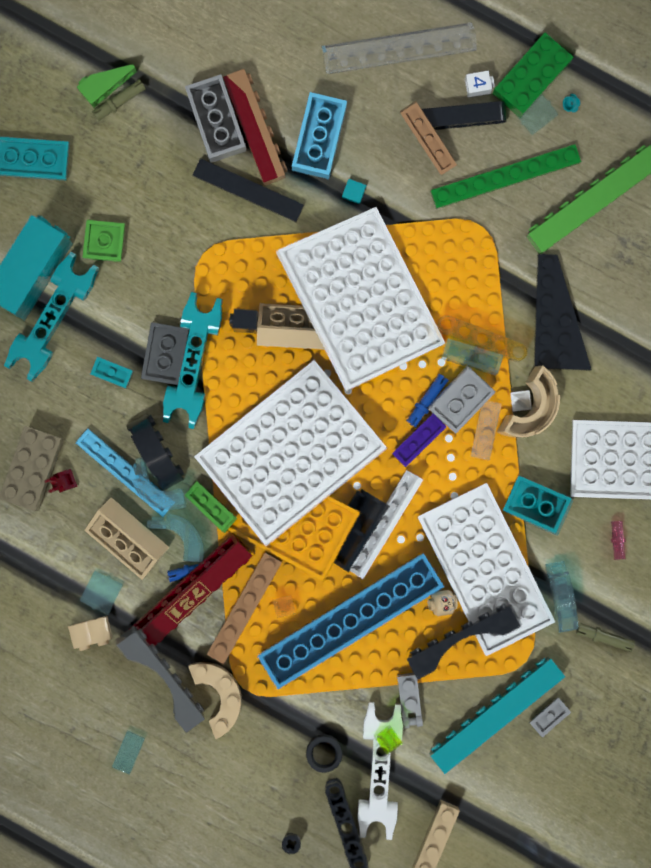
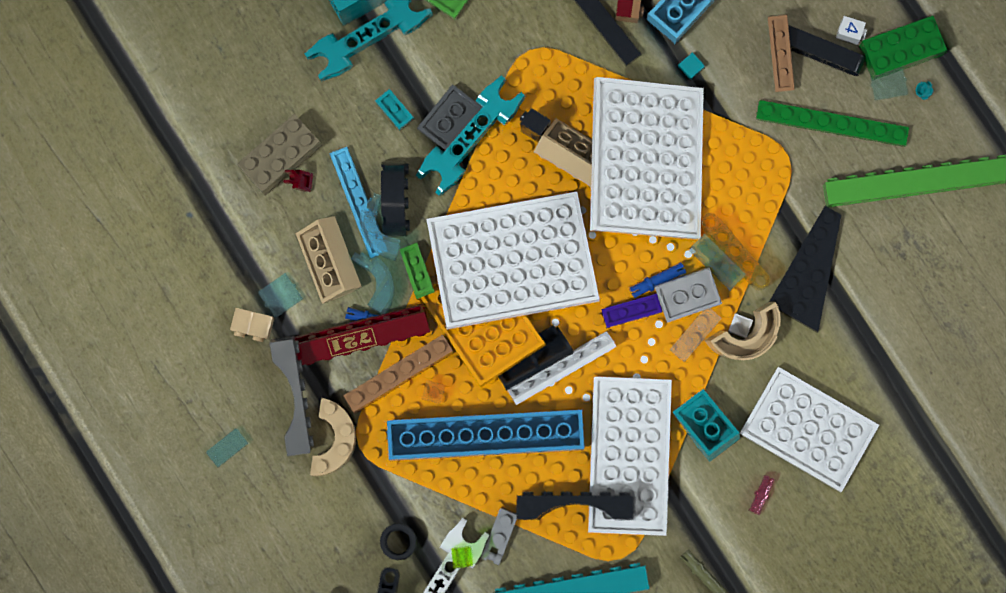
camera: 30 degrees right, 5 degrees down
tan head [428,590,458,616] -> none
clear light blue arch [545,561,578,633] -> none

